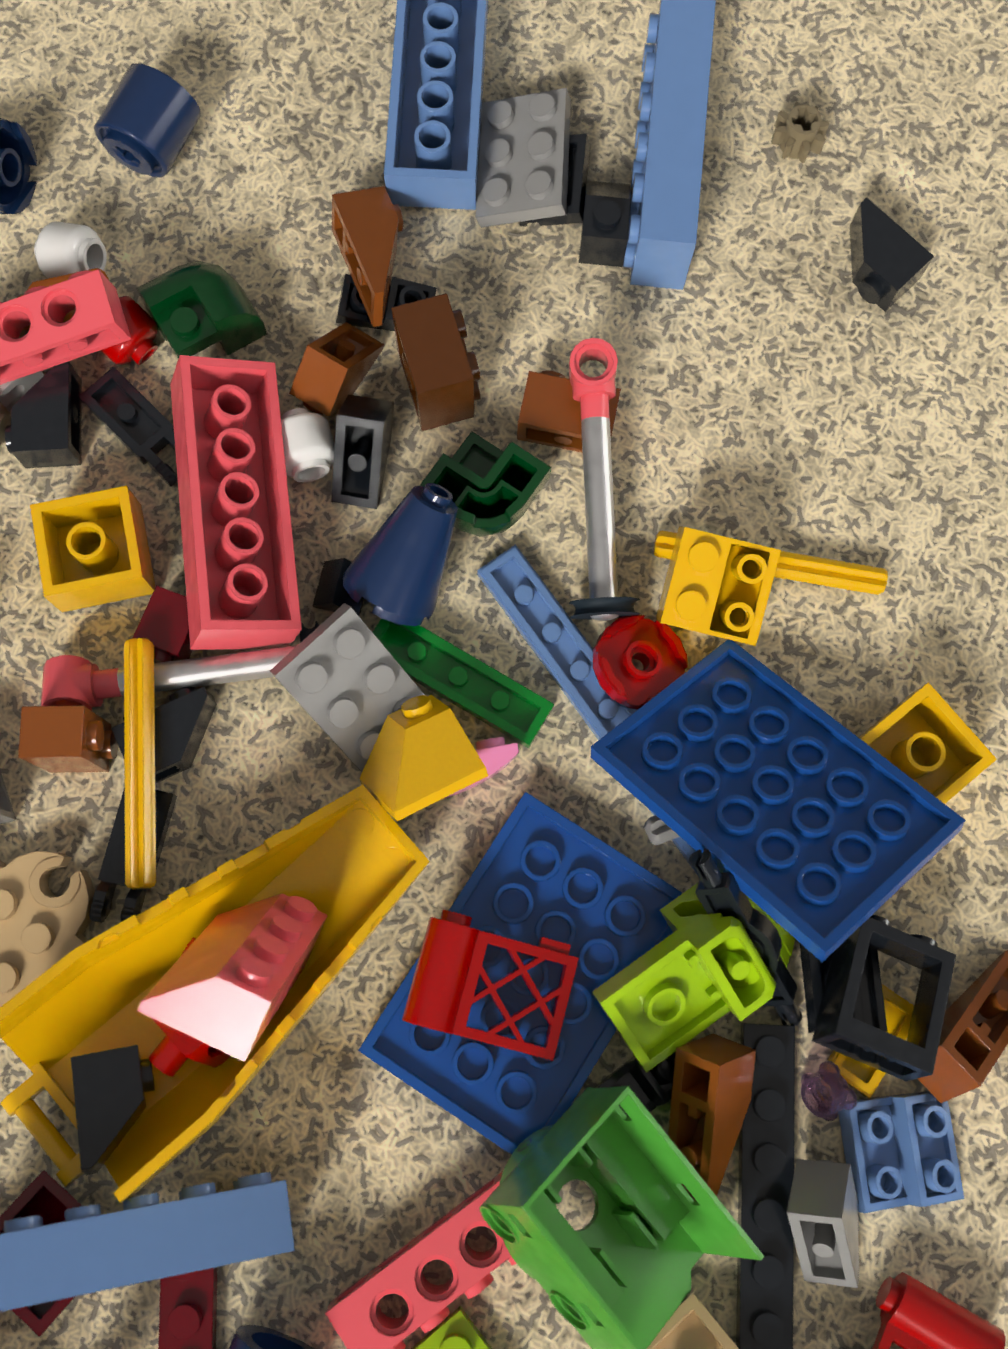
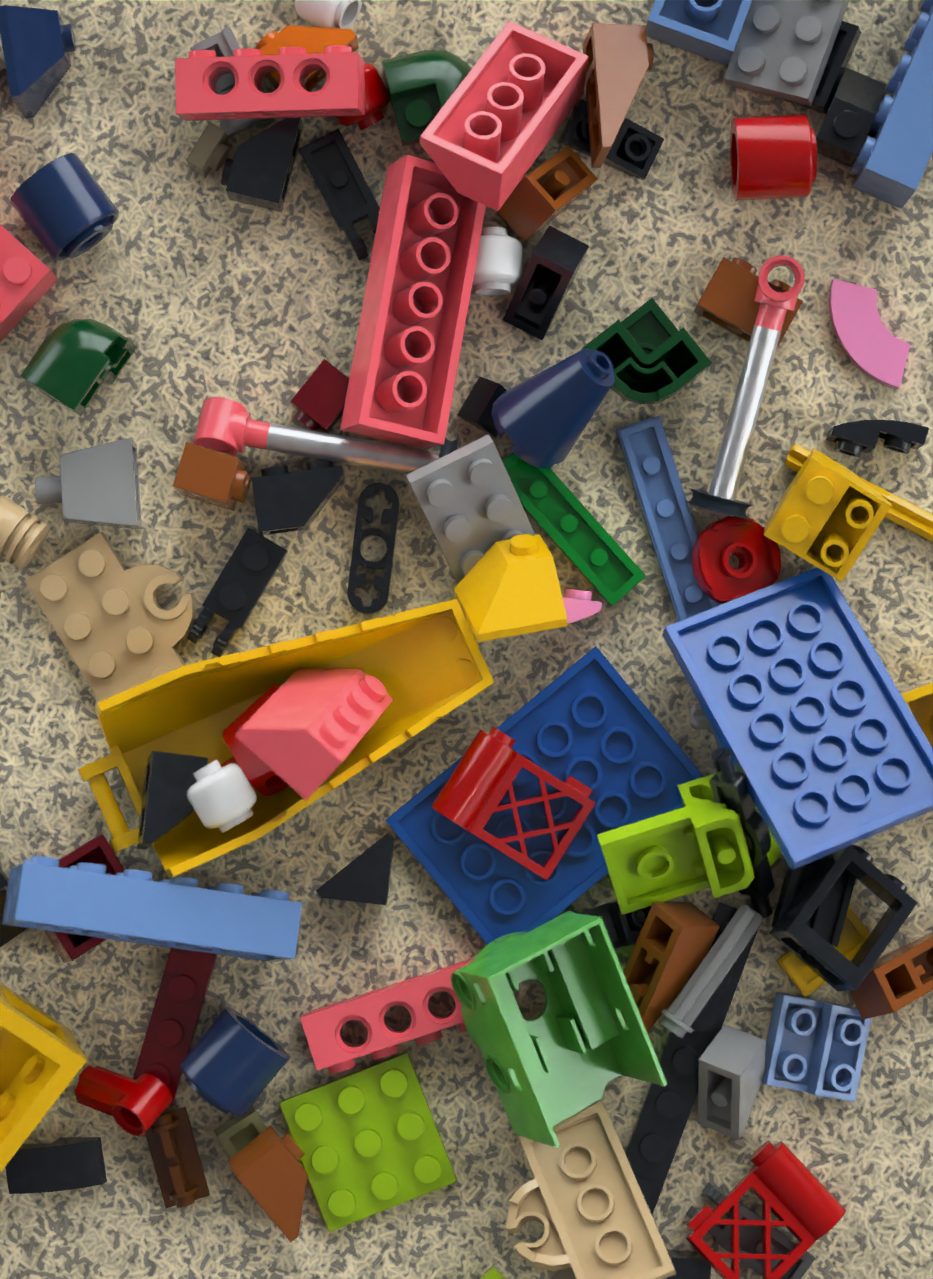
camera: 20 degrees right, 10 degrees up
yellow brick [30,485,155,613] -> none
yellow axle [124,638,156,889] -> none
reddish brown brick [391,293,481,431] -> none
plate [801,1061,857,1121] -> none
none -> white head [187,760,257,833]
none -> black slope [316,833,395,905]
none -> black beam [347,483,400,615]
none -> coral slope [420,21,589,211]
none -> light grey axle [659,904,763,1038]
none -> red piece [730,115,817,201]
none -> black slope [826,419,929,457]
none -> bright pink tile [829,279,910,390]

